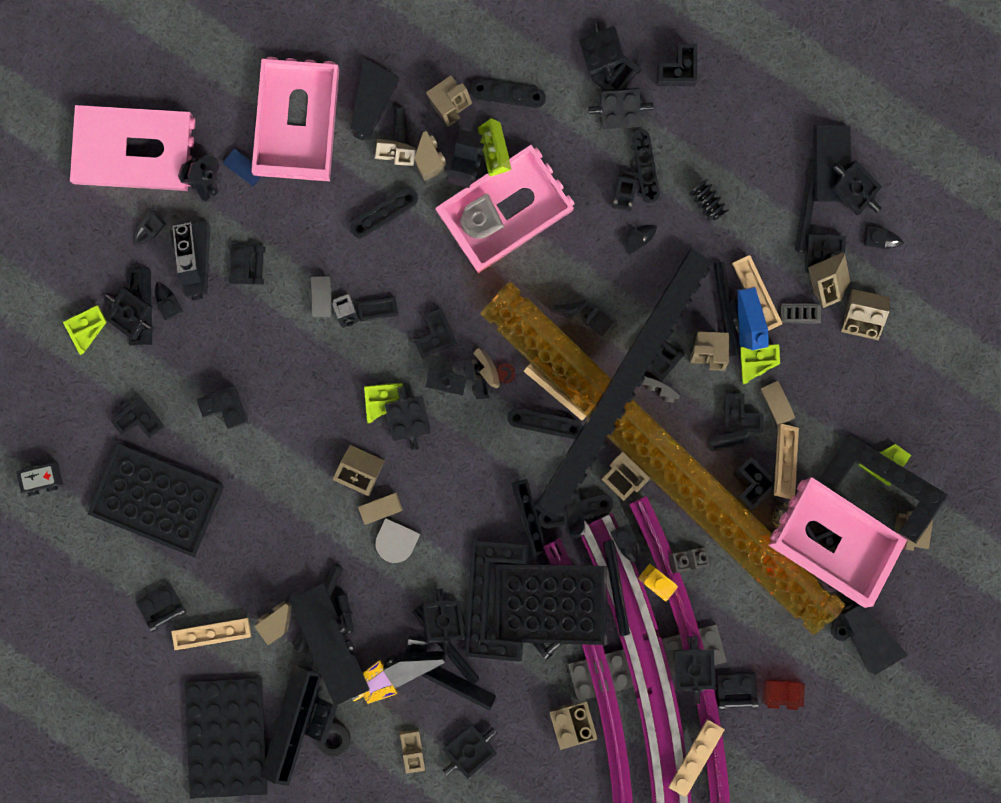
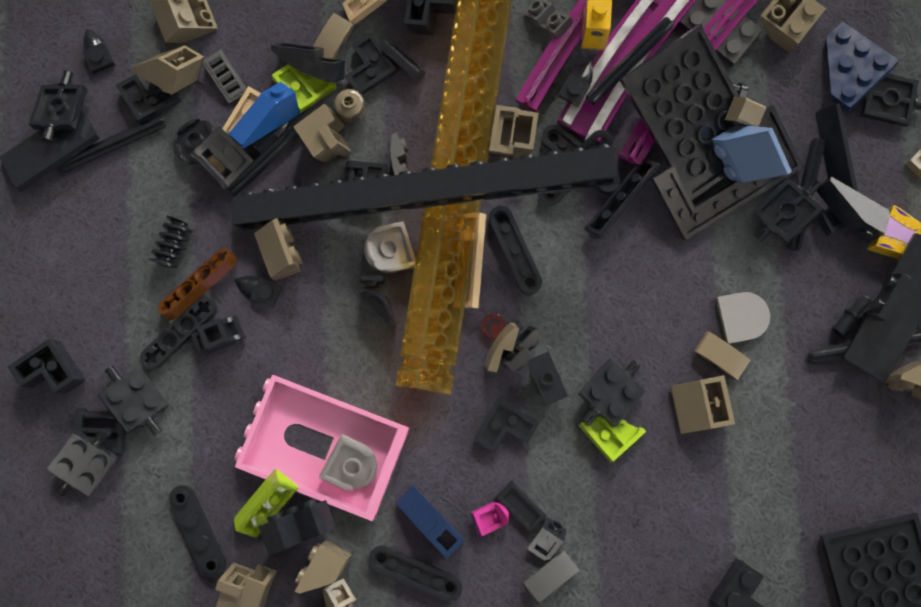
camera: 125 degrees left, 5 degrees down
none -> reddish brown beam [158,248,237,321]
none -> black tile [173,119,215,165]
none -> black plate [187,126,253,191]
none -> dark tan slope [254,218,302,281]
none -> black slope [271,42,345,83]
none -> dark tan head [335,89,366,123]
none -> light grey tile [364,221,418,273]
none -> dark blue slope [396,485,465,558]
none -> dark pink plate [470,502,509,536]
none -> medium blue slope [712,125,792,183]
none -> dark tan piece [725,97,766,127]
none -> dark blue plate [825,21,899,112]

